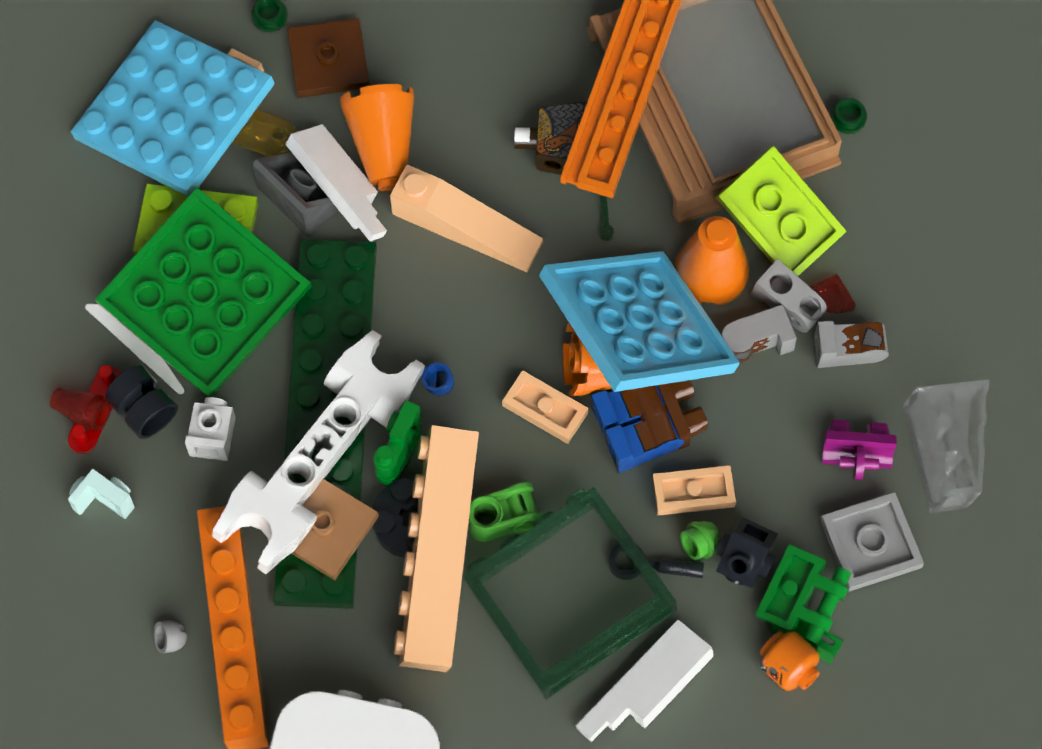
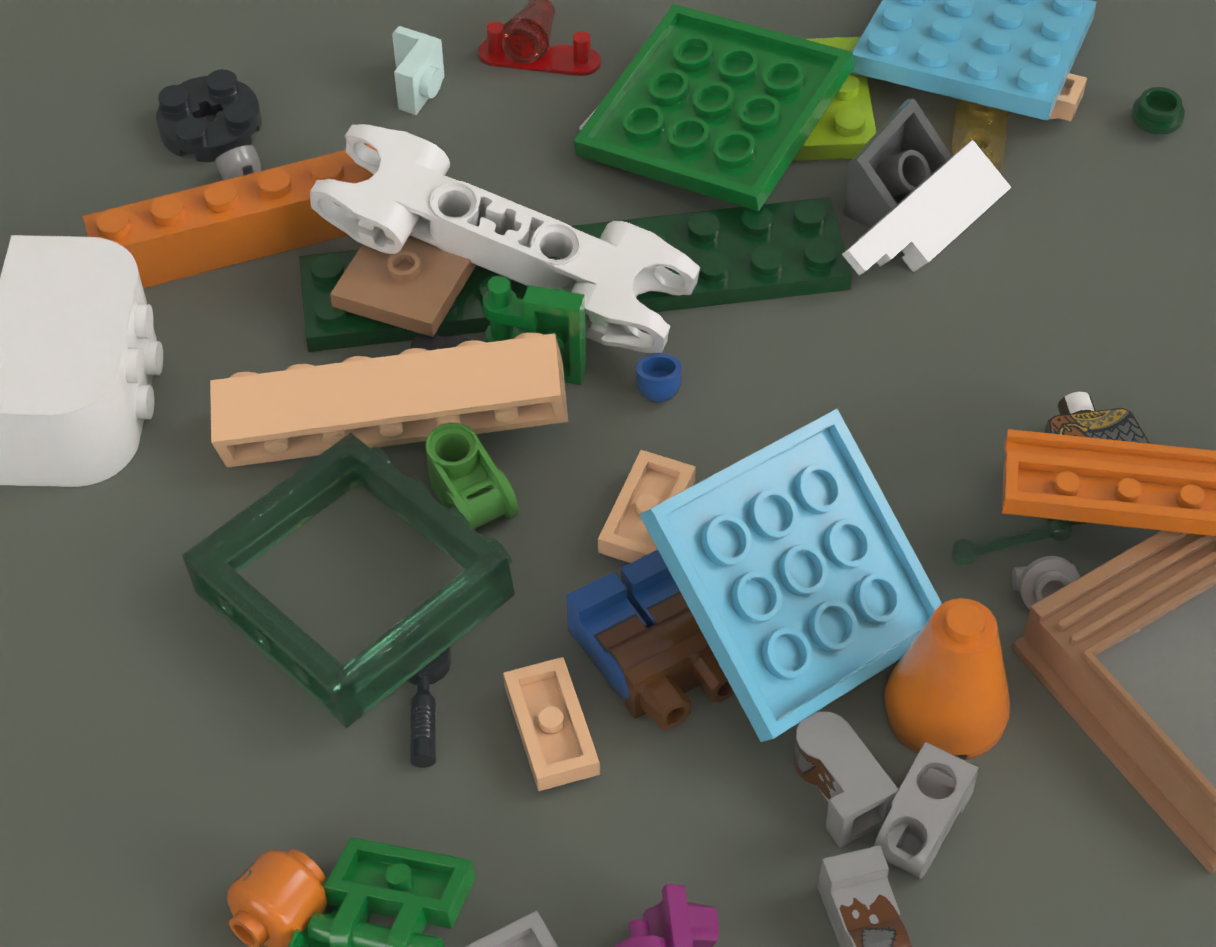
camera: 80 degrees right, 15 degrees down
black wheel [105,365,178,439] -> none
white brick [185,397,236,461] -> none
reddish brown plate [287,18,370,98] -> none
orange cone [340,84,415,191] -> none
light nougat slope [390,165,543,272] -> none
white piece [576,620,714,742] -> none
bright green plate [680,521,721,560] -> none
lime plate [715,146,847,276] -> none
black brick [715,517,778,588] -> none
clear red tile [810,274,856,313] -> none
none -> black plate [156,69,262,162]
none -> light grey plate [1012,556,1080,609]

